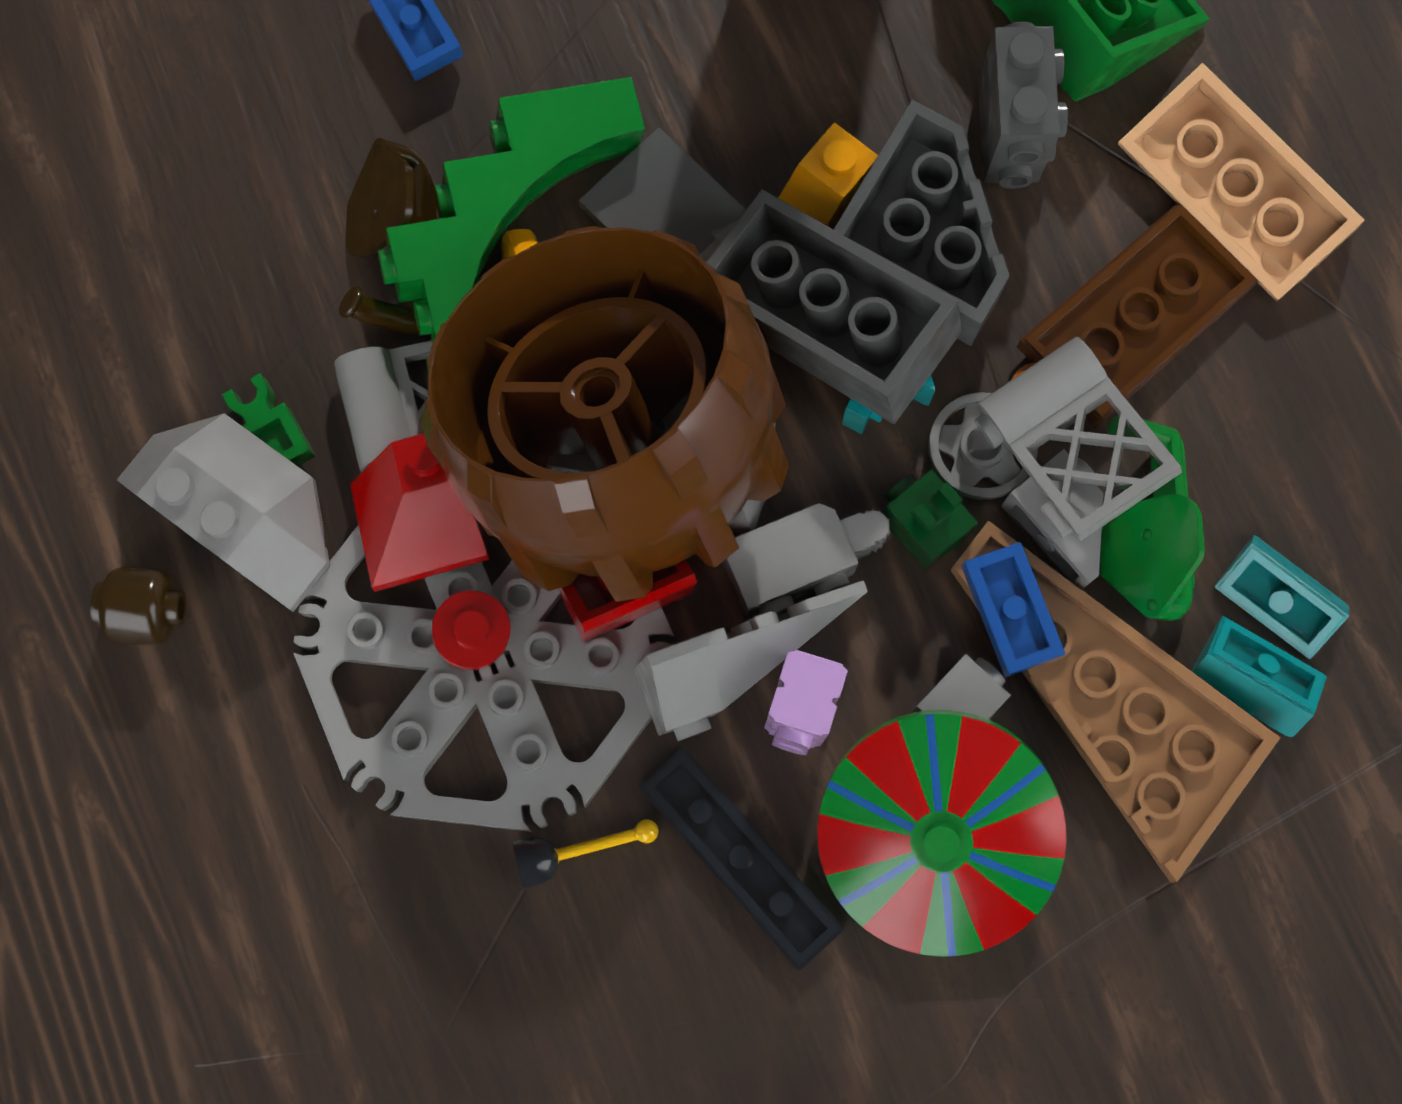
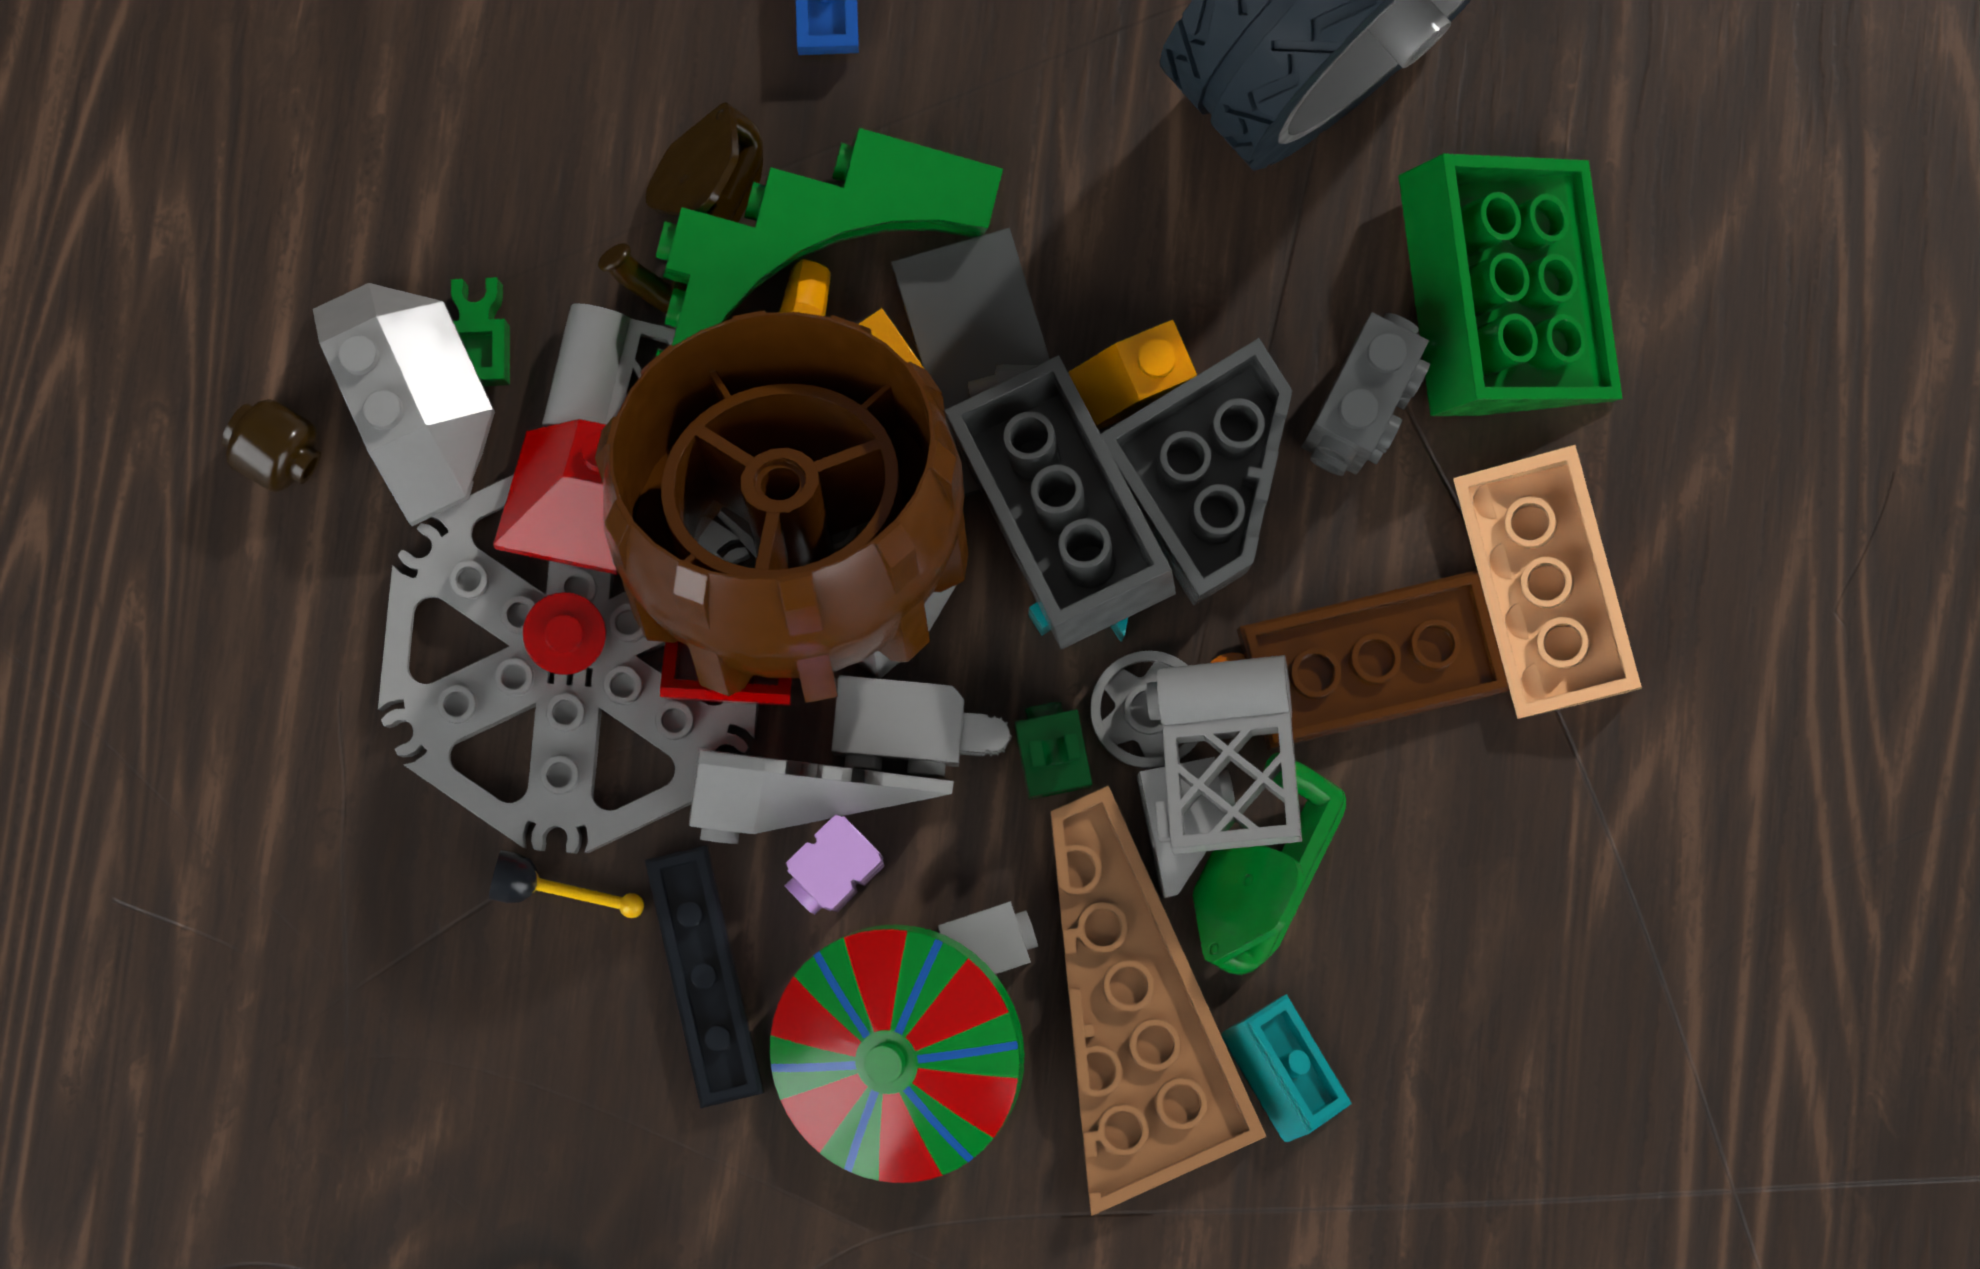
camera: 25 degrees right, 5 degrees up
blue plate [961,542,1066,677] -> none
teal slope [1214,535,1350,659] -> none

